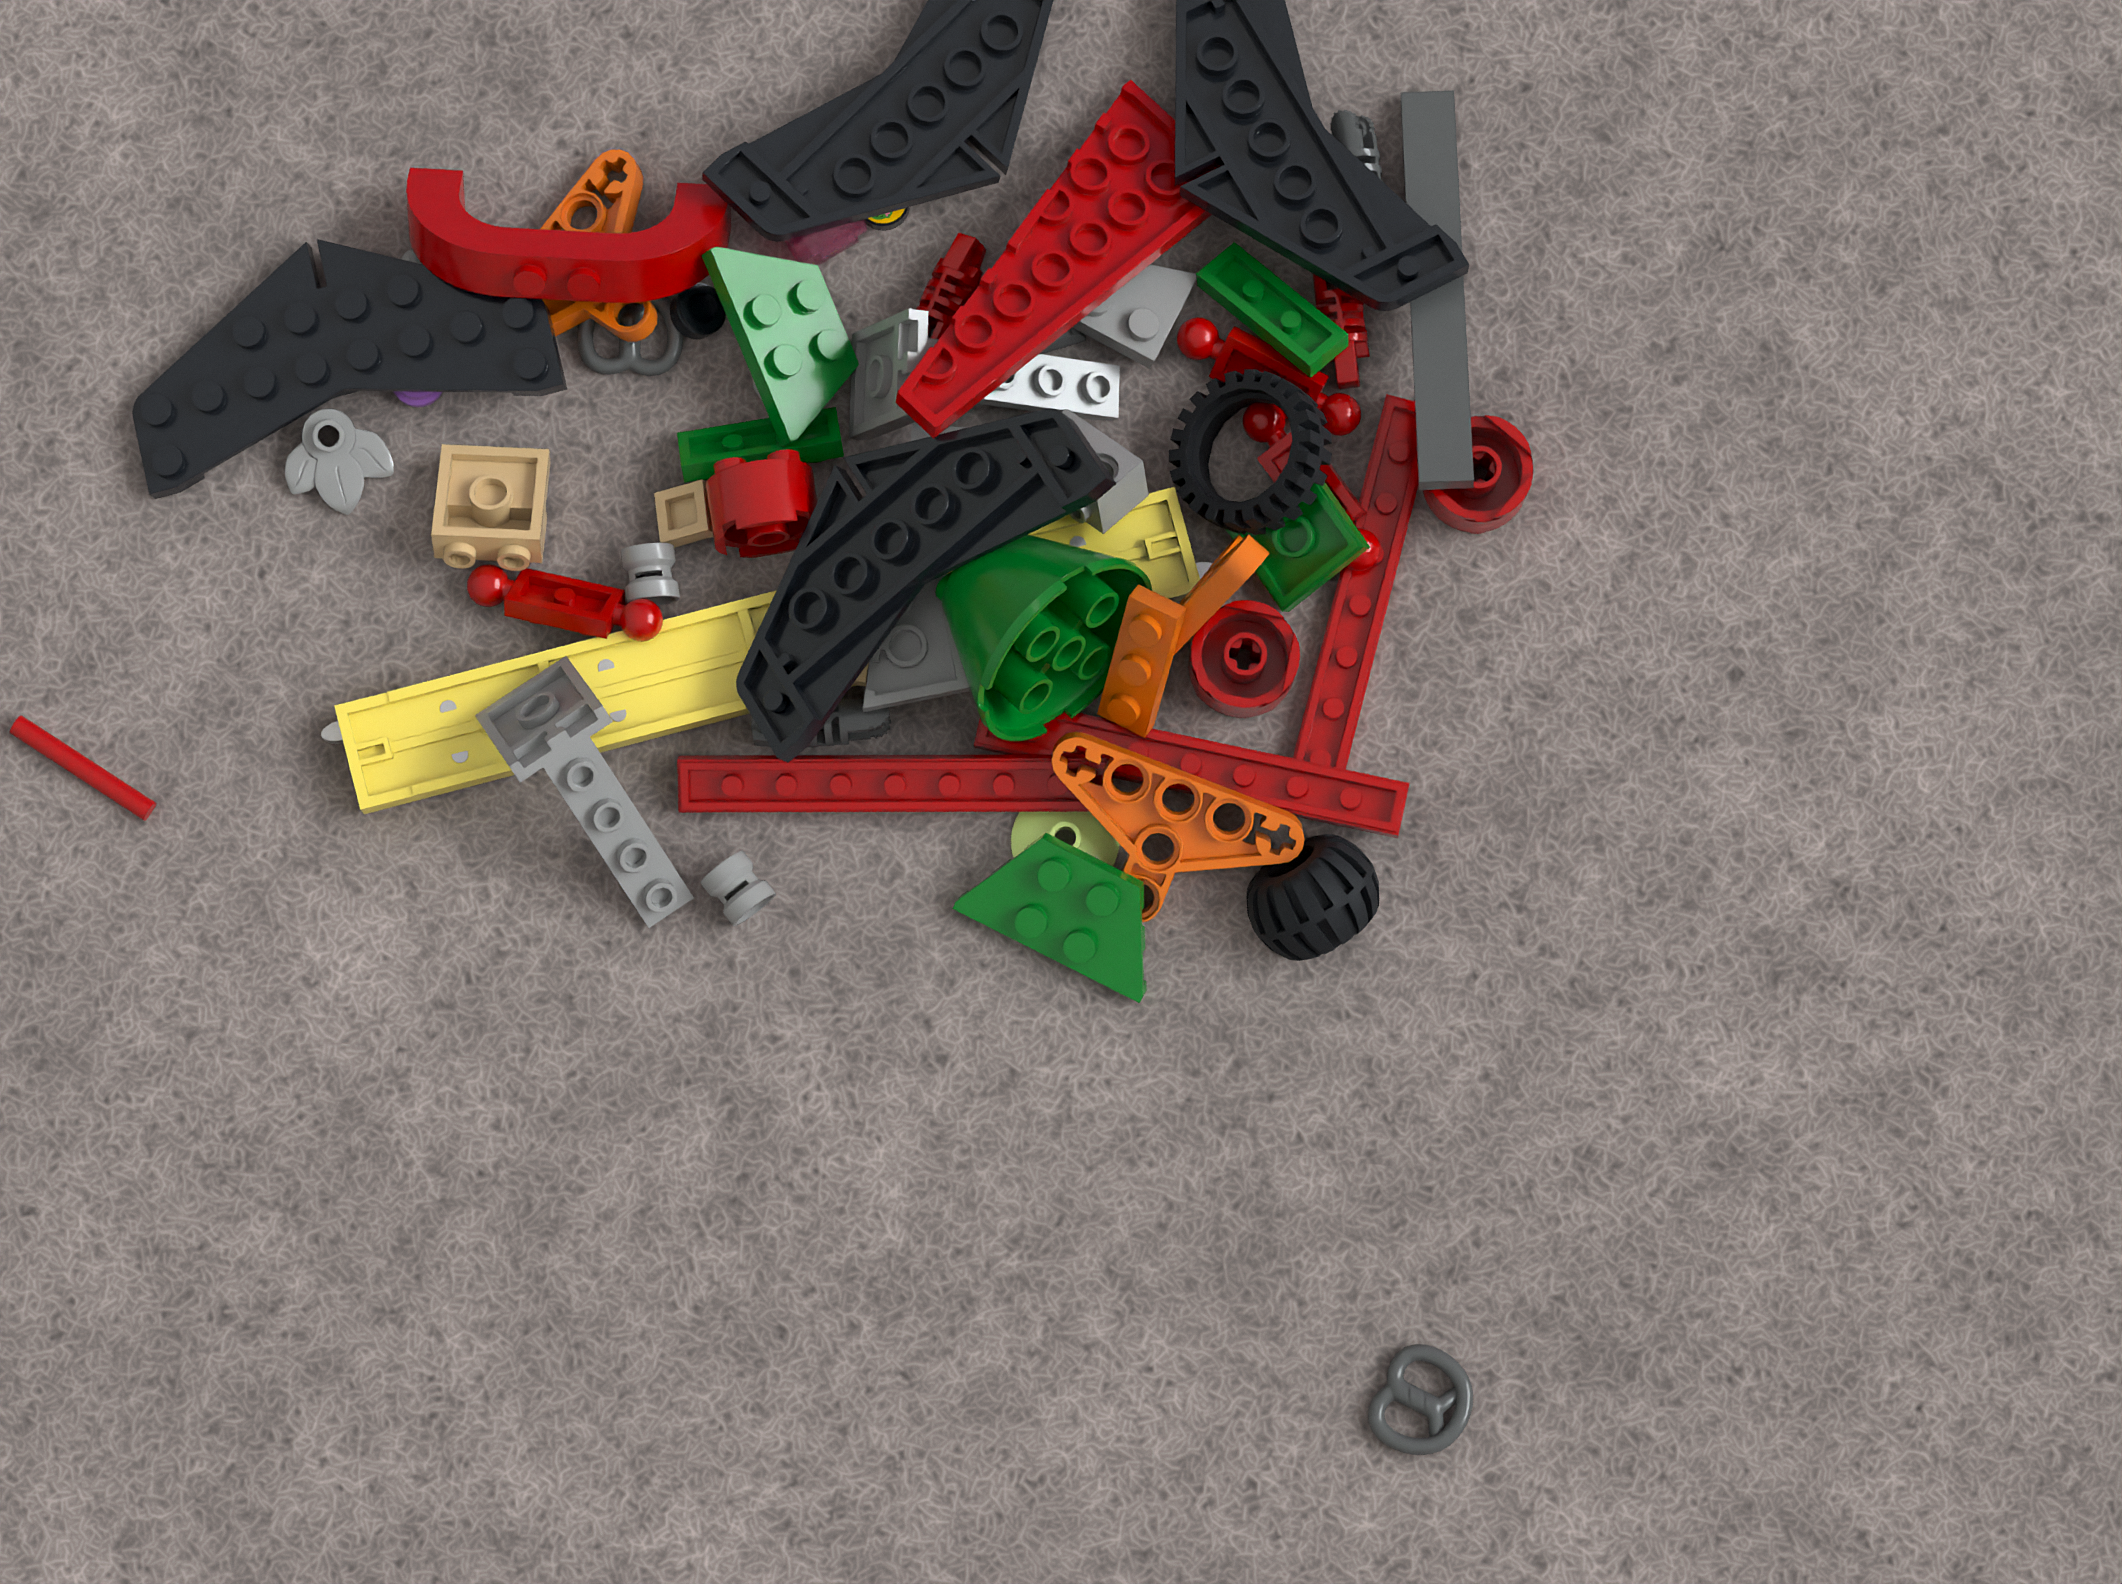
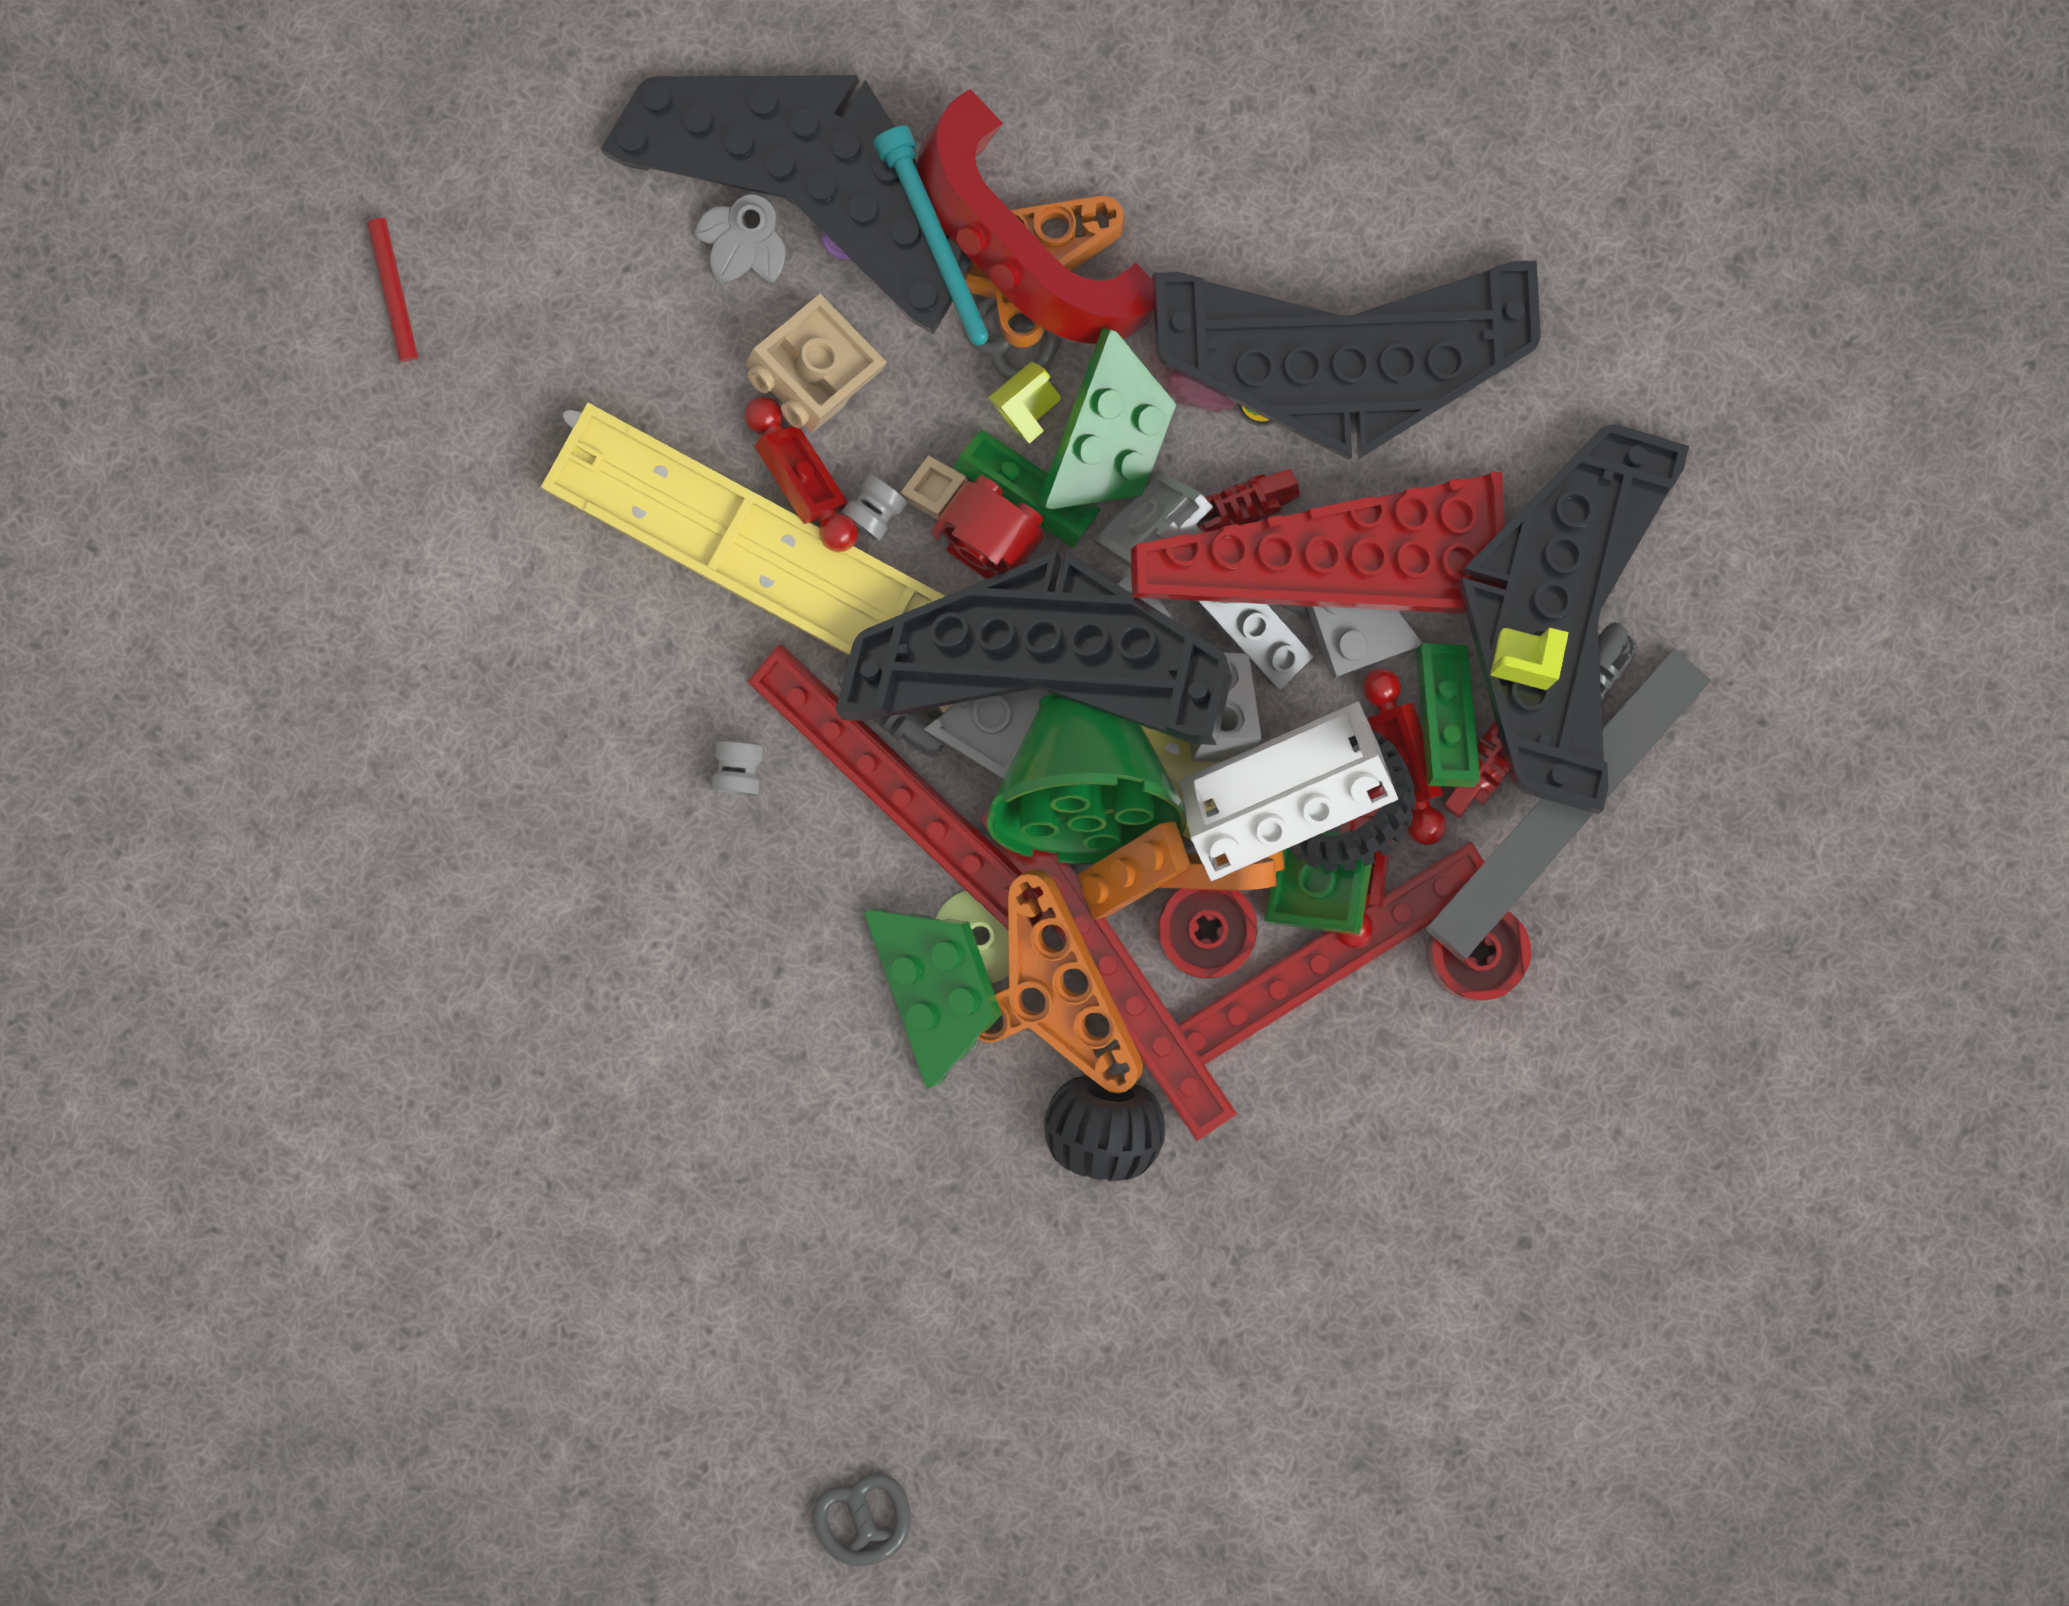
camera: 45 degrees right, 5 degrees up
light grey bracket [475,656,694,928] -> none
black tile [670,283,726,340] -> none
none -> teal piece [873,125,988,346]
none -> neon yellow panel [988,361,1061,444]
none -> white window [1179,701,1398,881]
none -> neon yellow panel [1490,628,1569,690]

